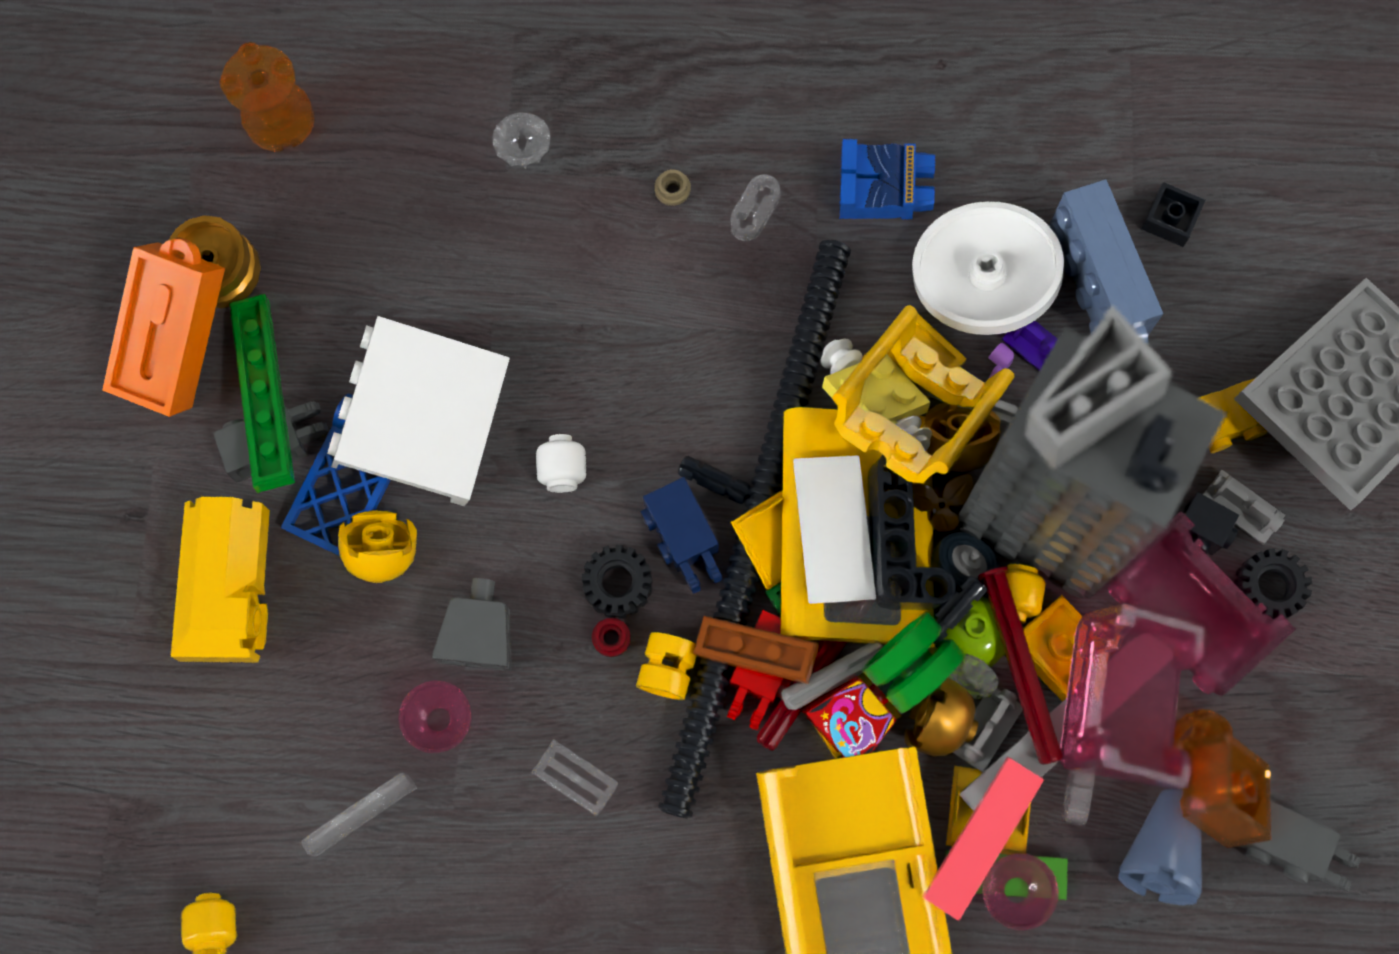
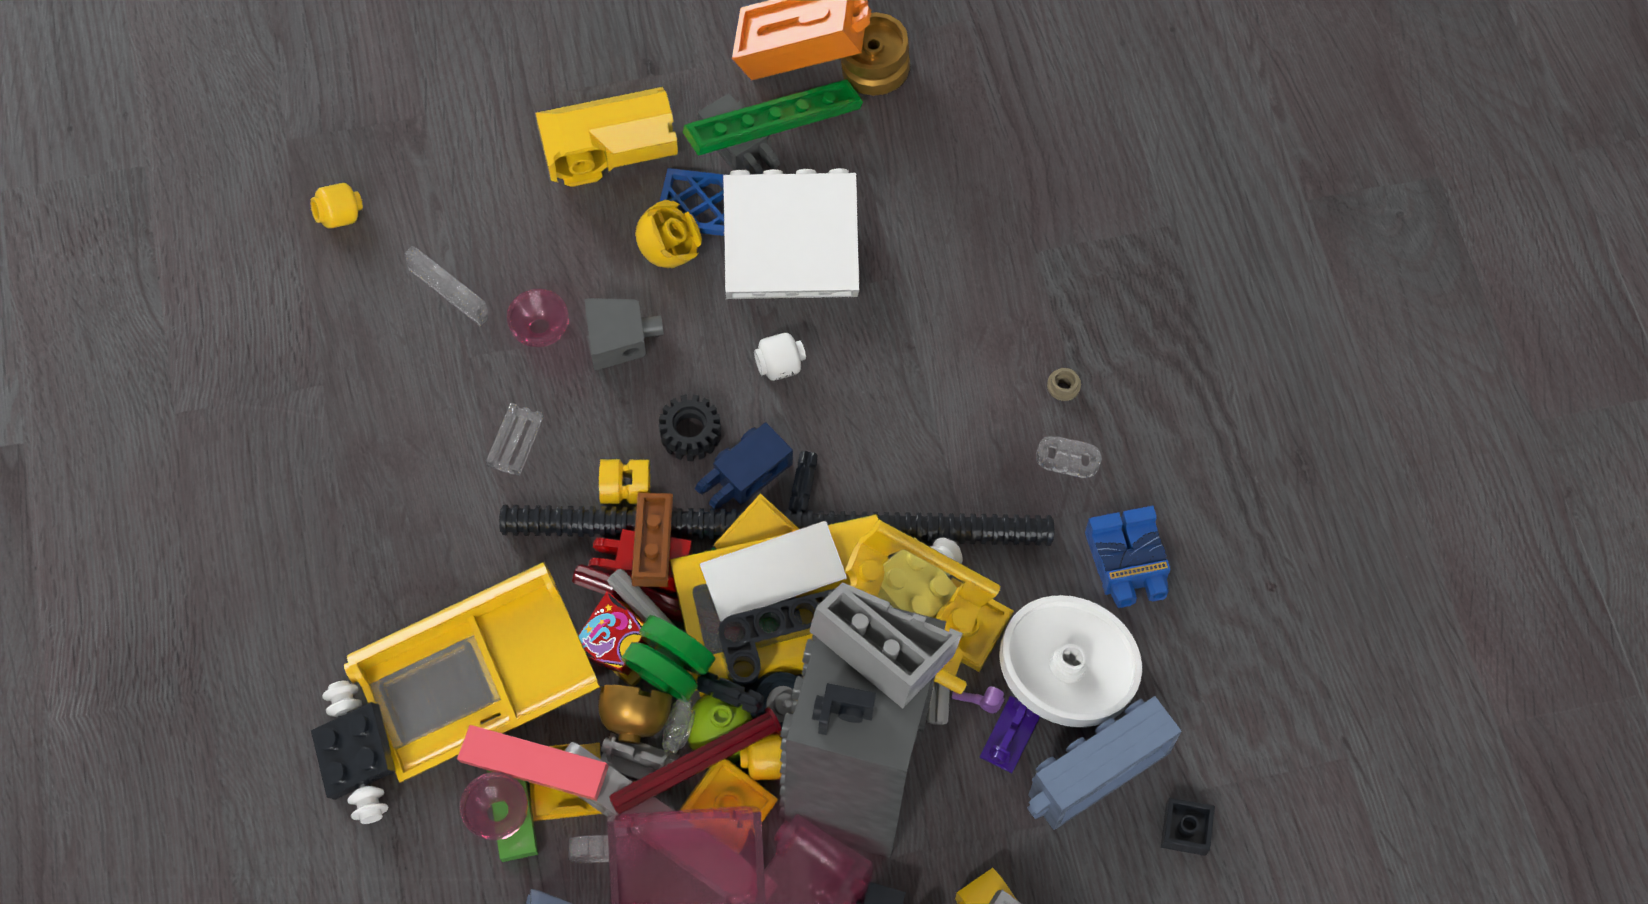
camera: 70 degrees right, 10 degrees down
clear orange piece [220,42,315,151] -> none
clear gear [493,112,551,169] -> none
dark red plate [592,618,631,657] -> none

